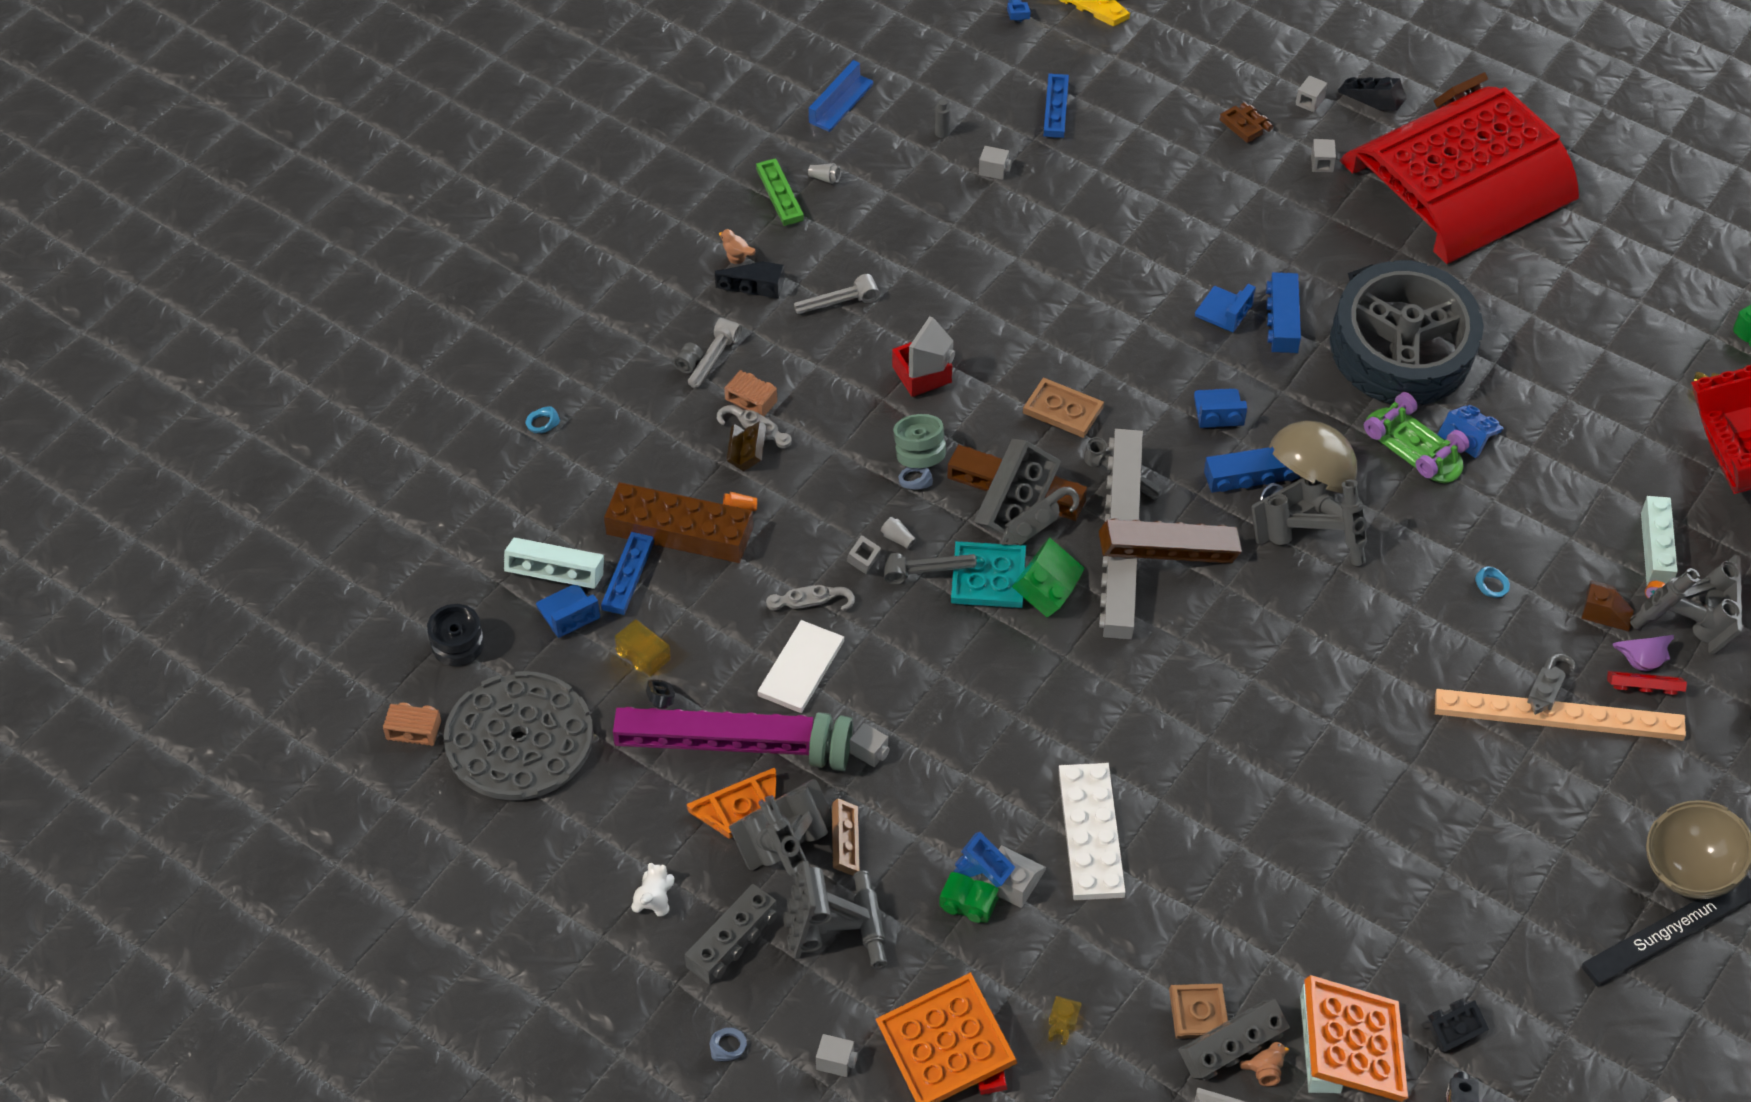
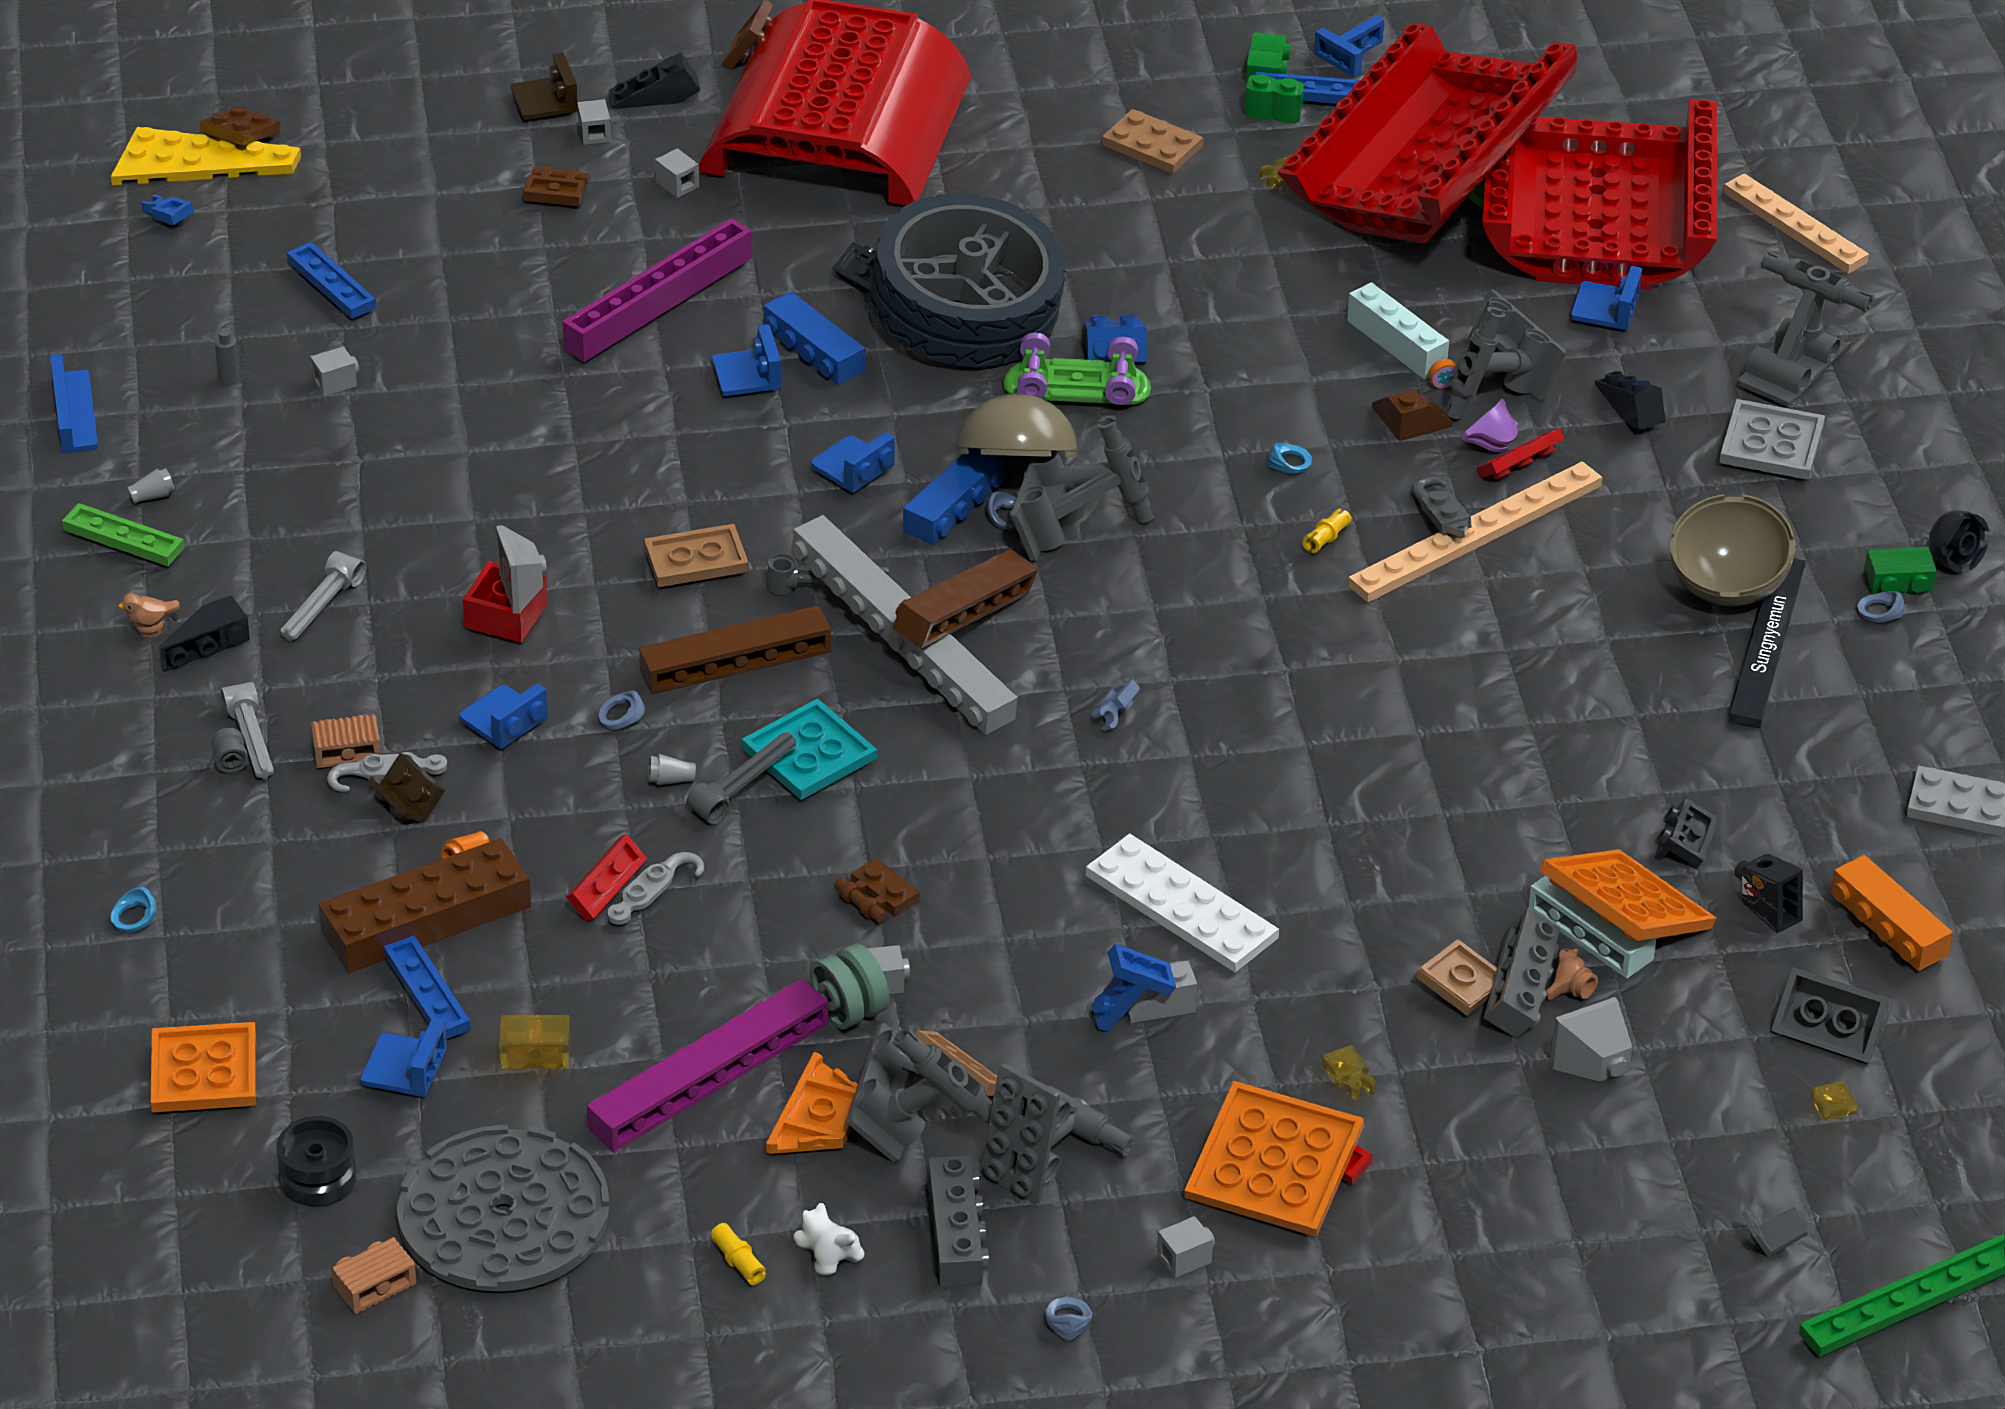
camera: 45 degrees left, 10 degrees down
light aqua brick [504,537,604,589] -> none
black plate [646,679,675,709] -> none
white tile [758,620,844,713] -> none
light grey brick [847,535,881,574] -> none
sand green wheel [893,414,947,468] -> none
green brick [939,872,999,923] -> none
dark grey slope [974,439,1061,545] -> none
dark grey plate [999,487,1079,545] -> none
green slope [1012,538,1085,618] -> none
none -> orange plate [151,1022,256,1112]
none -> blue bracket [460,683,548,749]
none -> dark brown bracket [511,52,578,120]
none -> magenta brick [562,218,752,362]
none -> red plate [566,834,647,922]
none -> yellow pin [711,1223,766,1285]
none -> reddish brown plate [834,858,920,923]
none -> sand blue plate [1092,679,1140,731]
none -> medium nougat plate [1102,109,1203,174]
none -> yellow pin [1302,508,1351,553]

